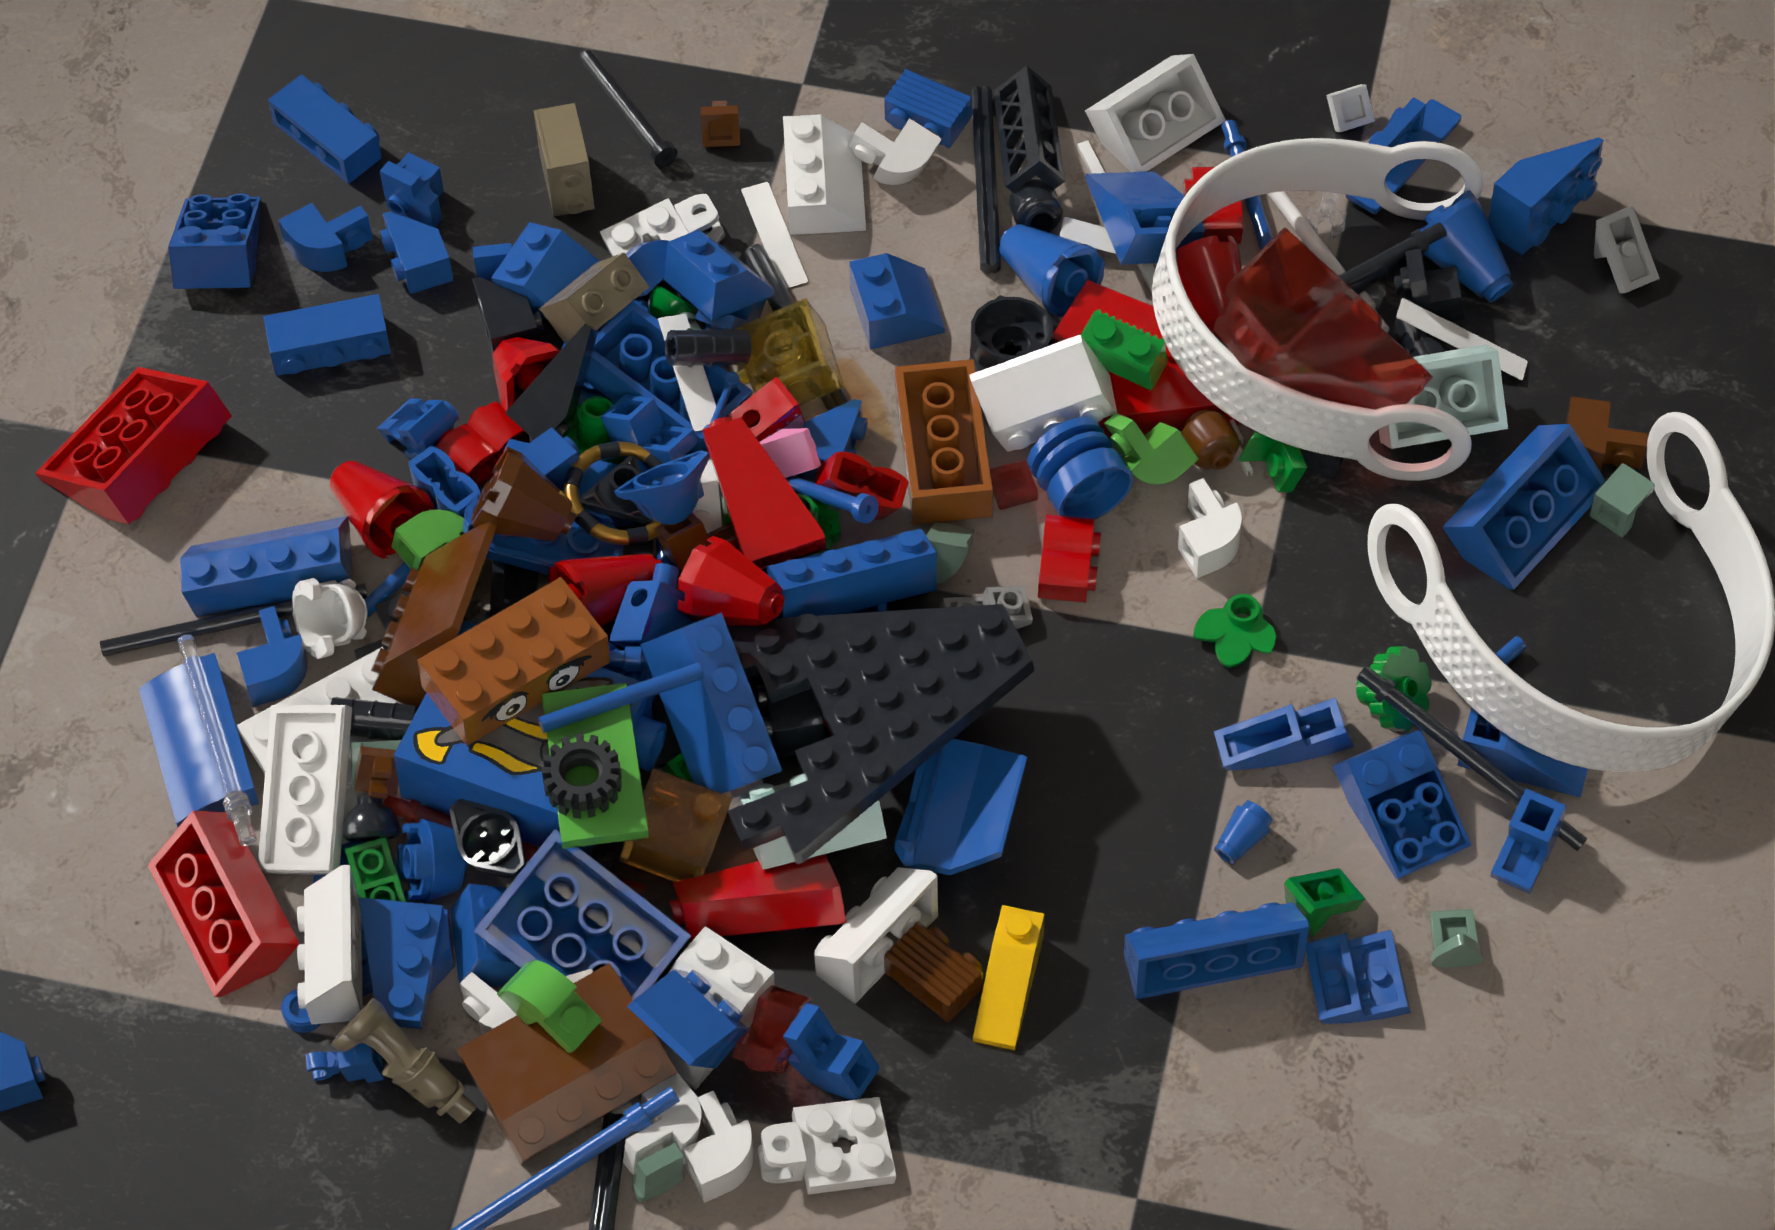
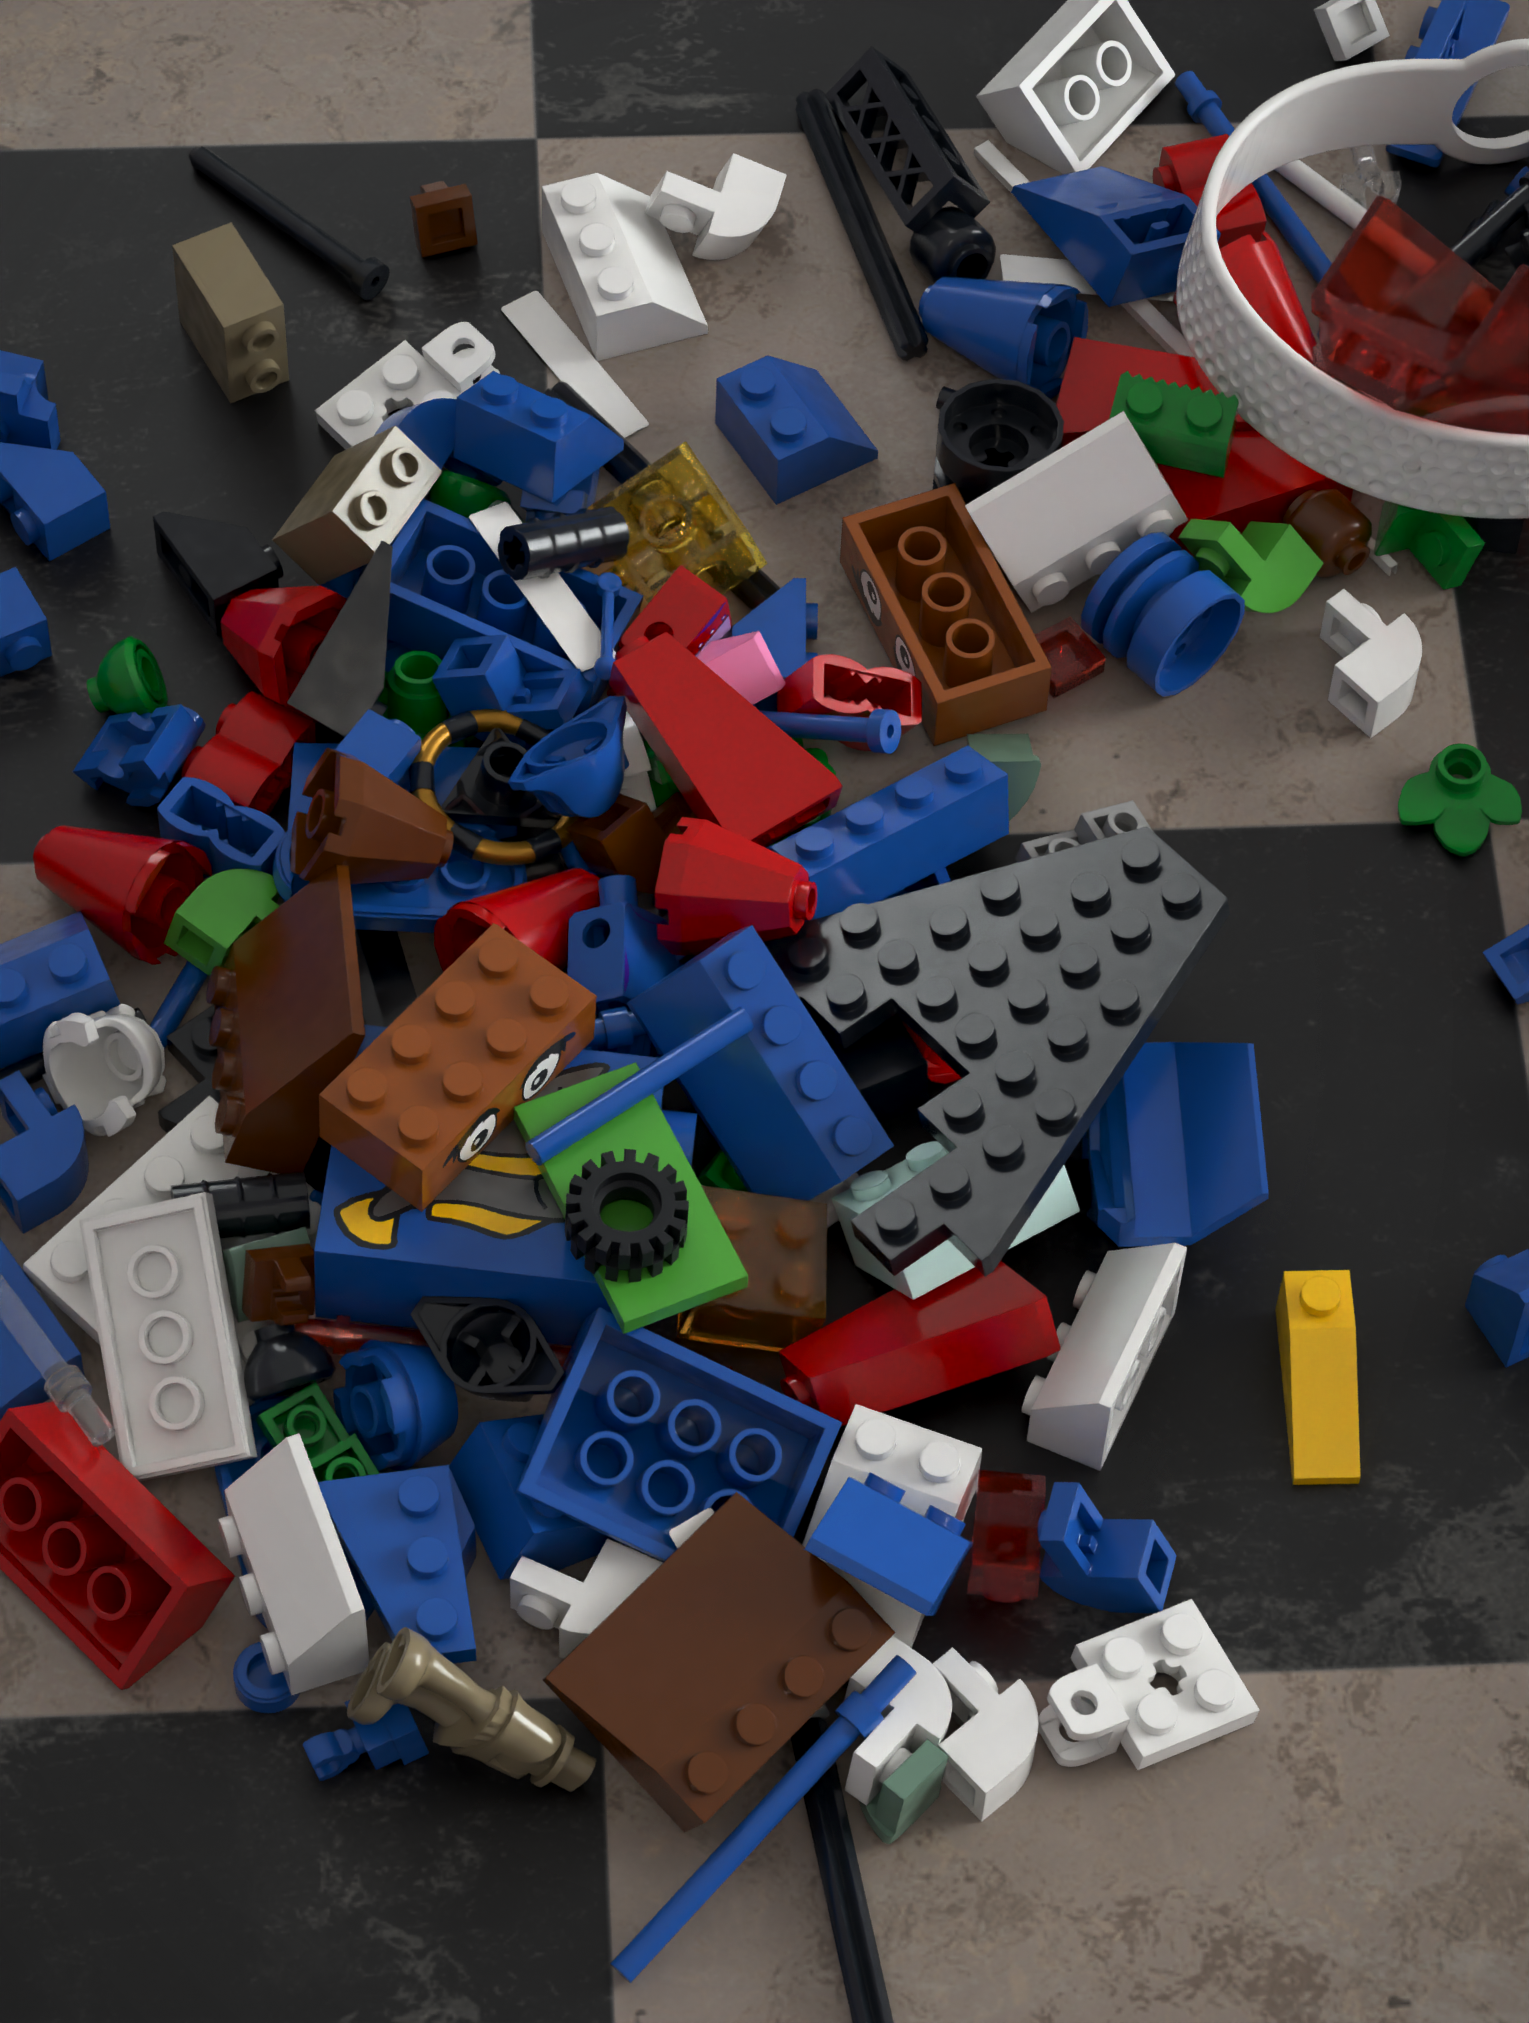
camera: 20 degrees left, 0 degrees up
blue tile [473,243,512,280] -> none
blue slope [491,222,600,320] -> none
bright green brick [497,960,602,1053] -> none
blue brick [884,69,972,148] -> none
reddish brown brick [884,921,983,1023] -> none
red brick [1038,514,1101,603] -> none
none -> green brick [87,636,168,715]

